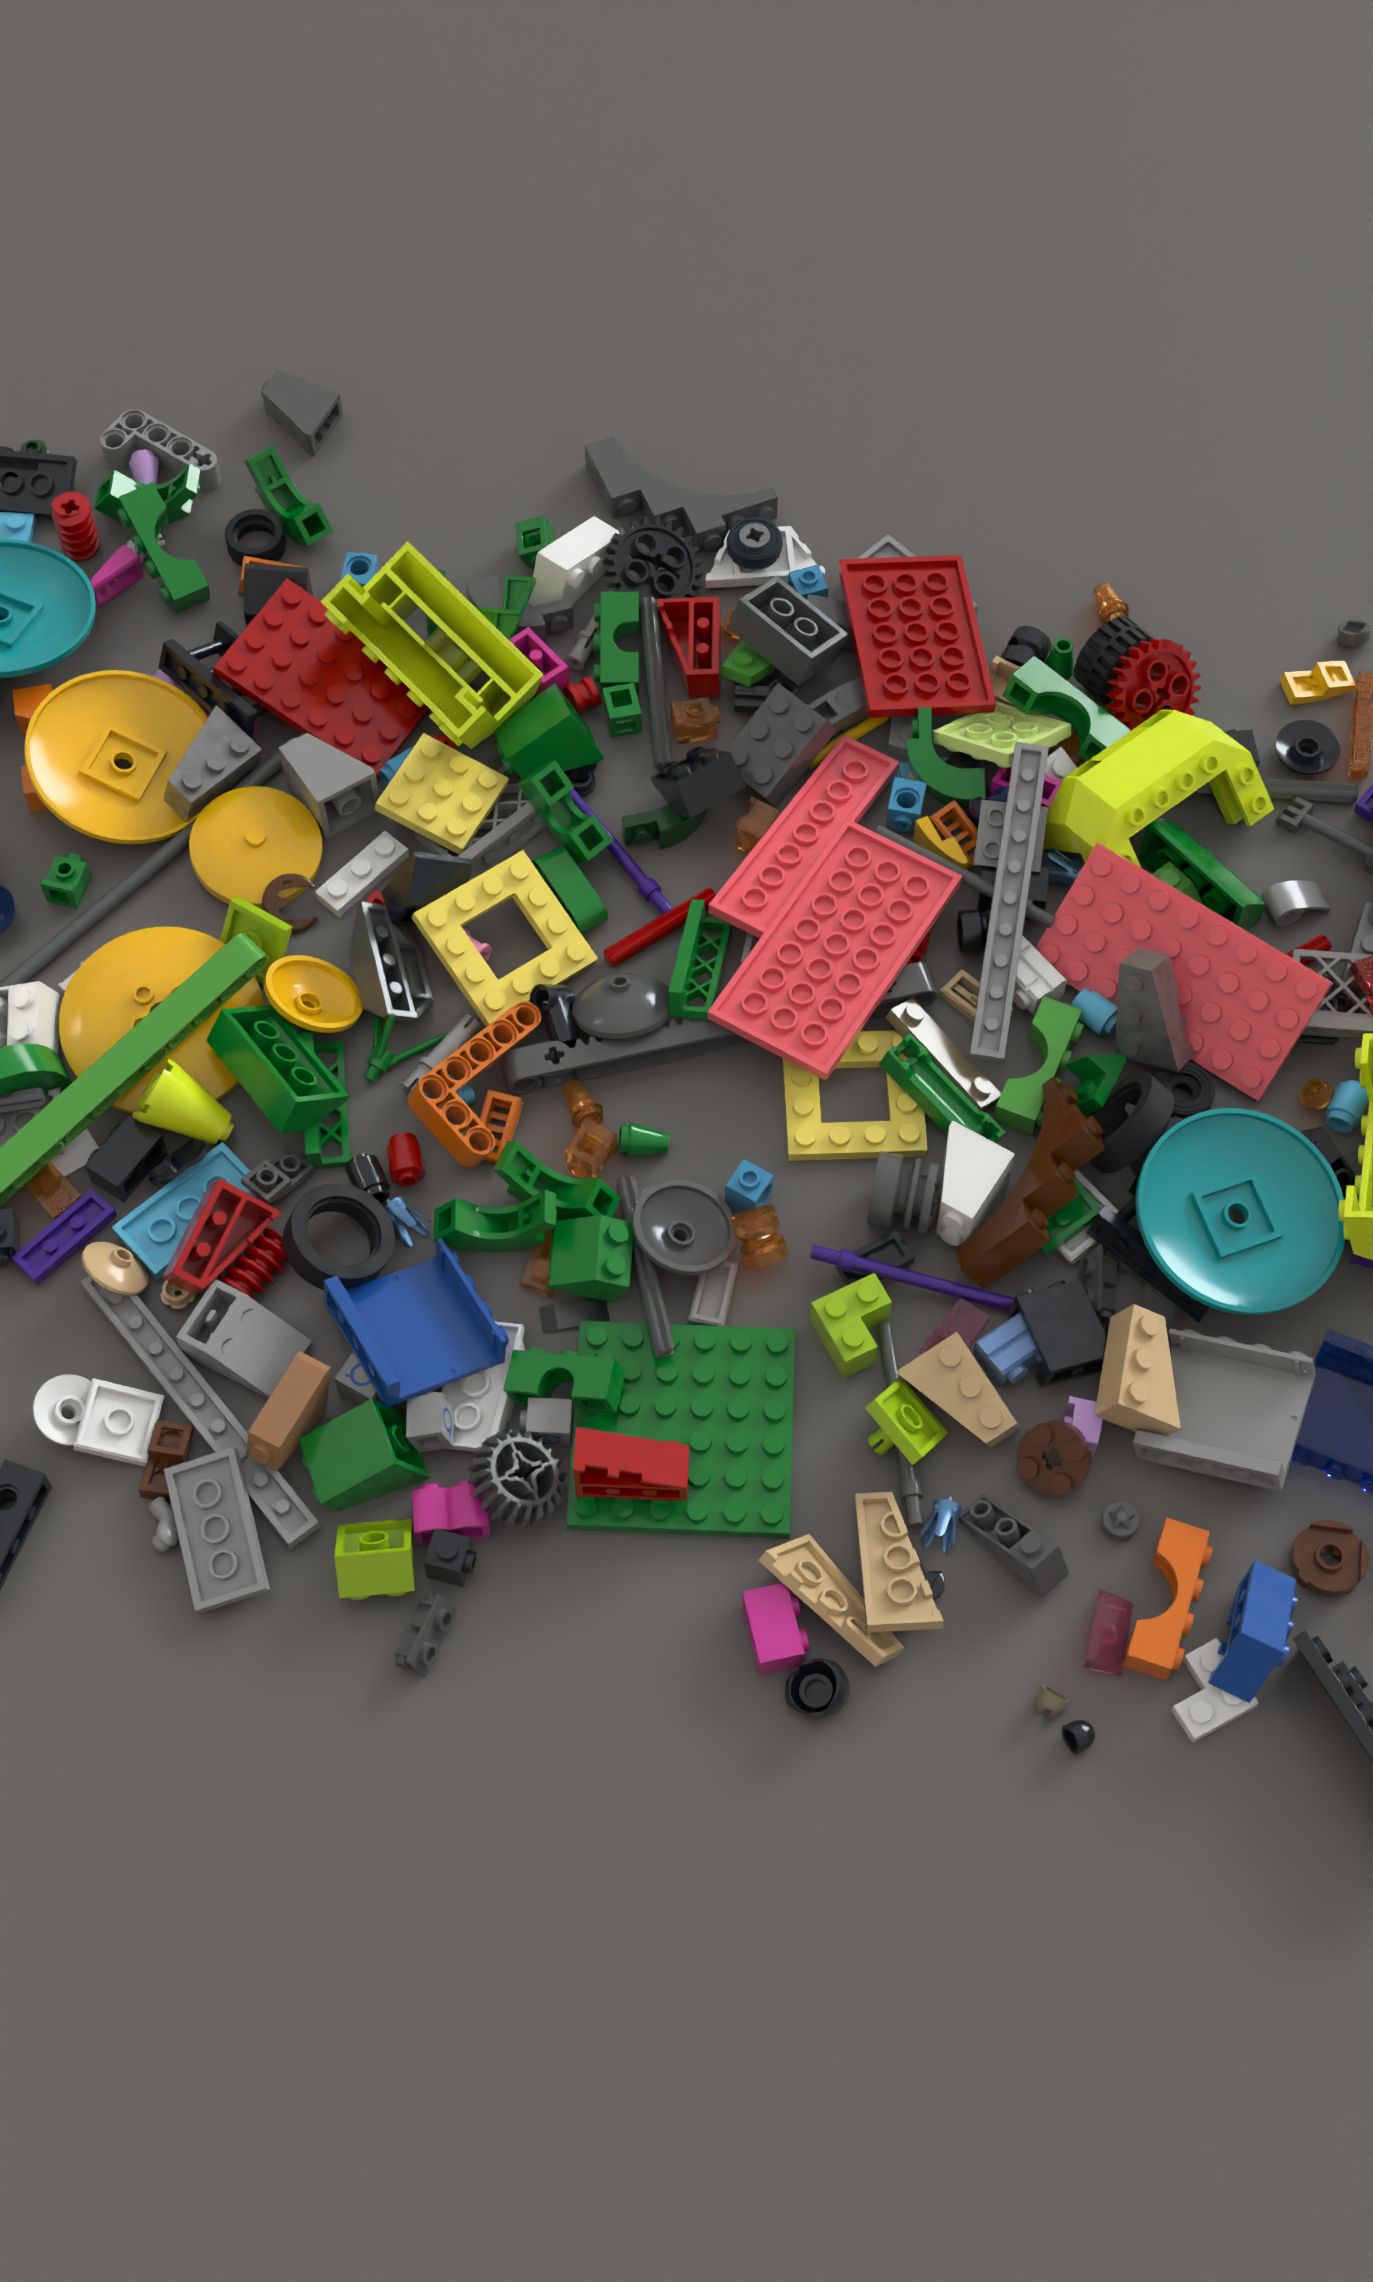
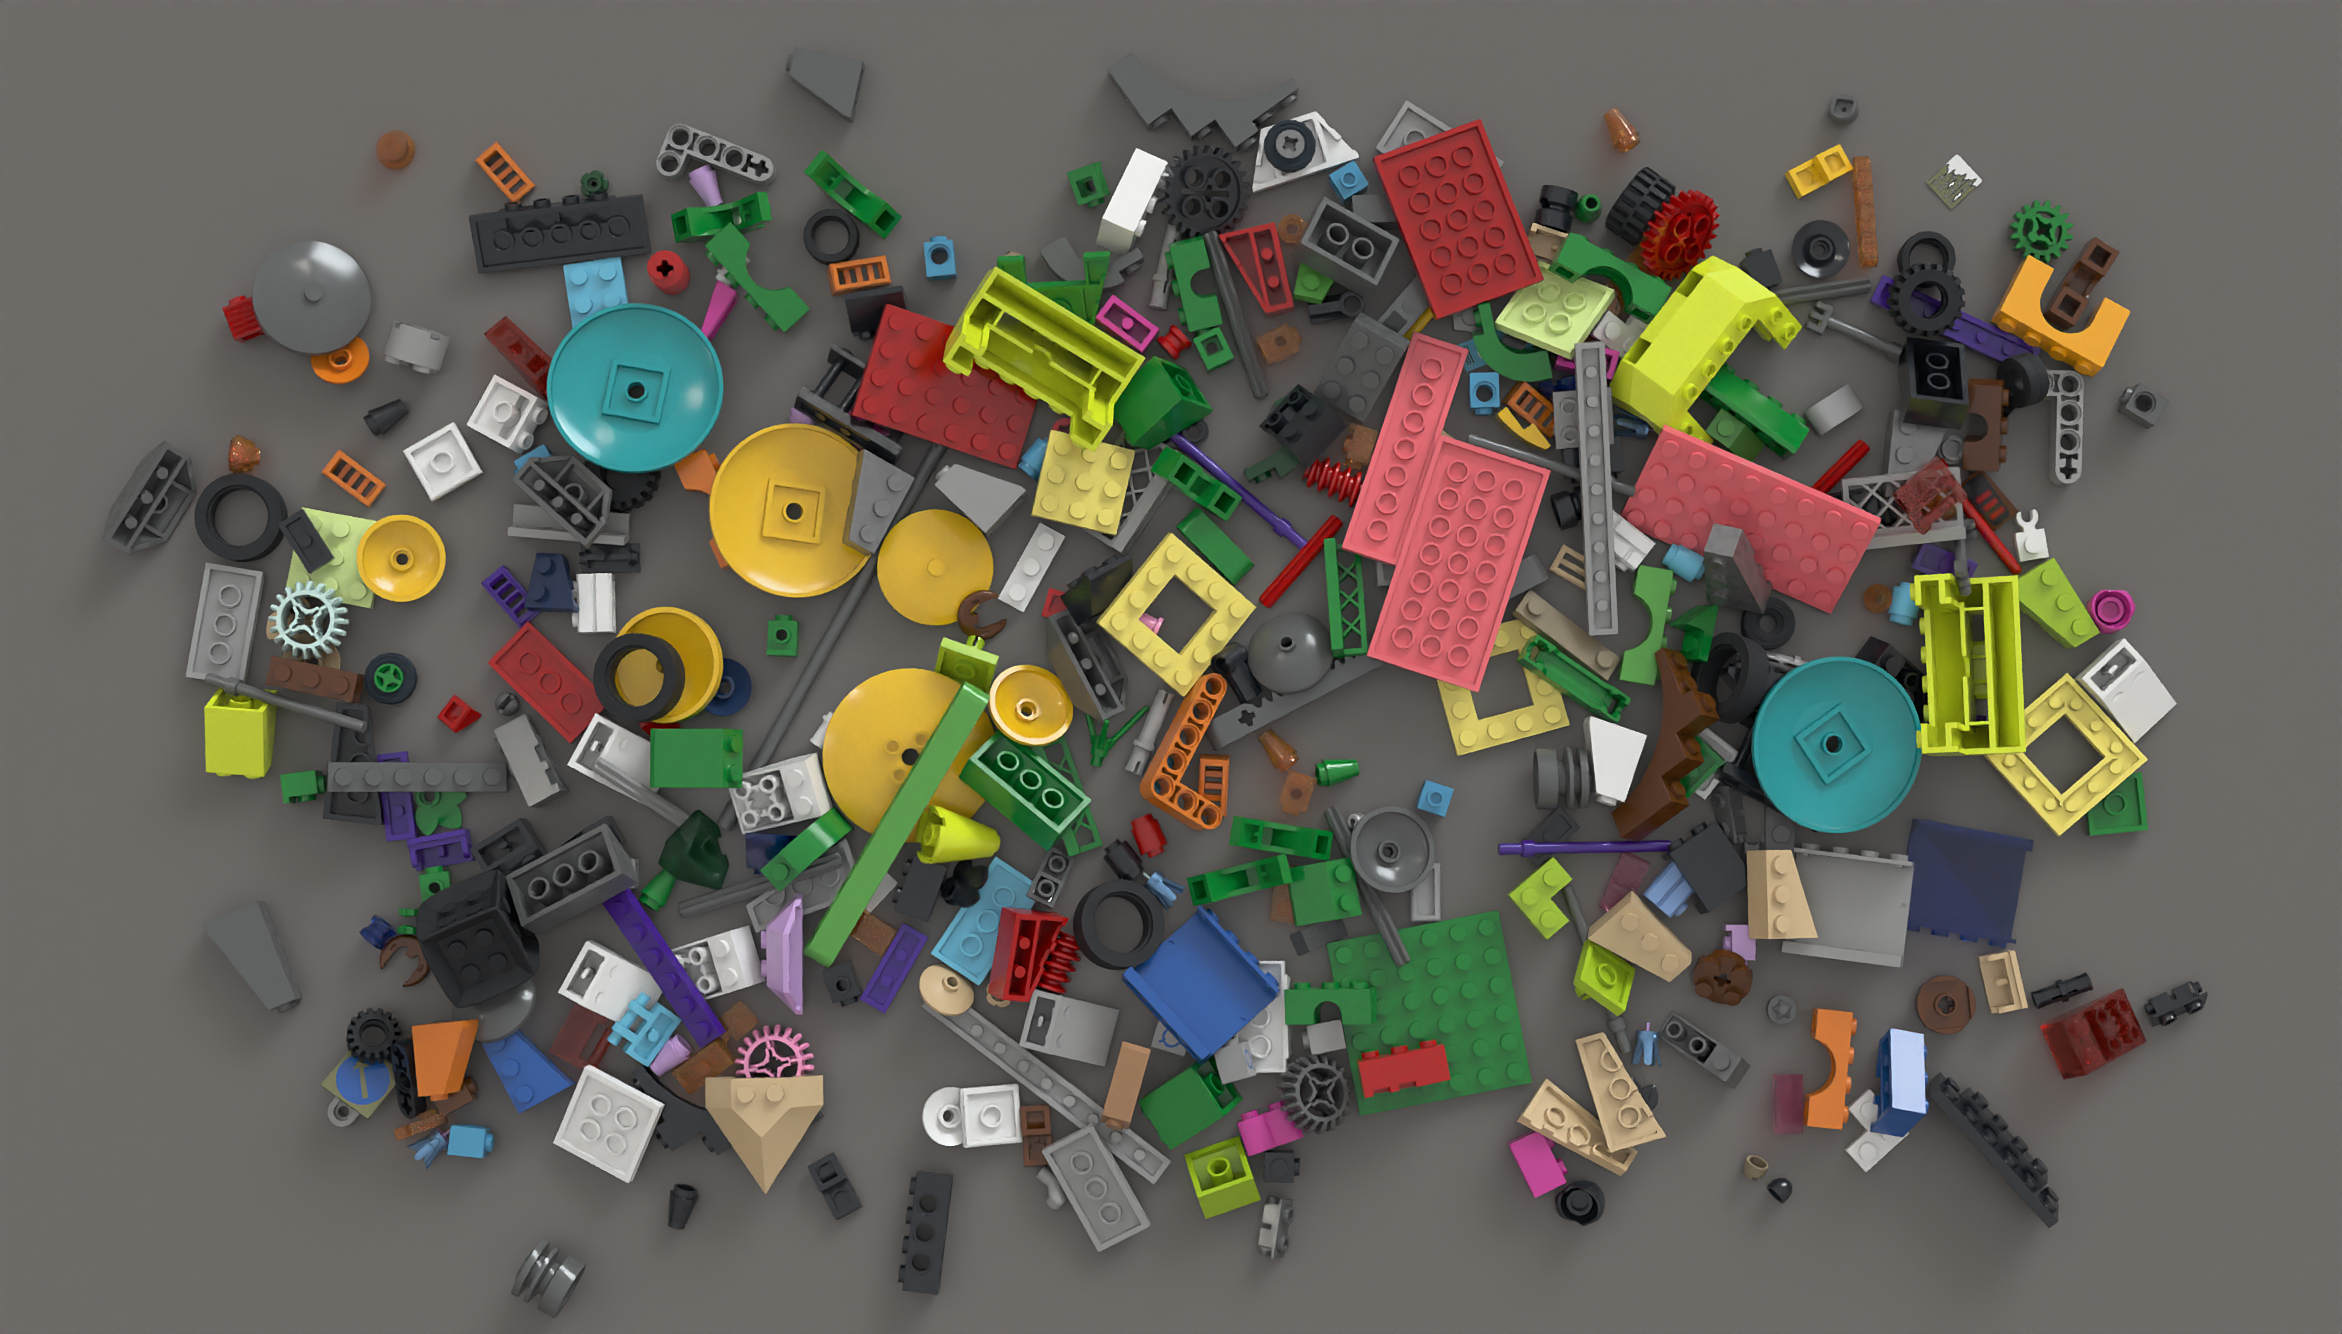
camera: 10 degrees left, 25 degrees up
clear orange wheel [731,1205,789,1269] -> none
none -> red piece [1301,457,1363,508]

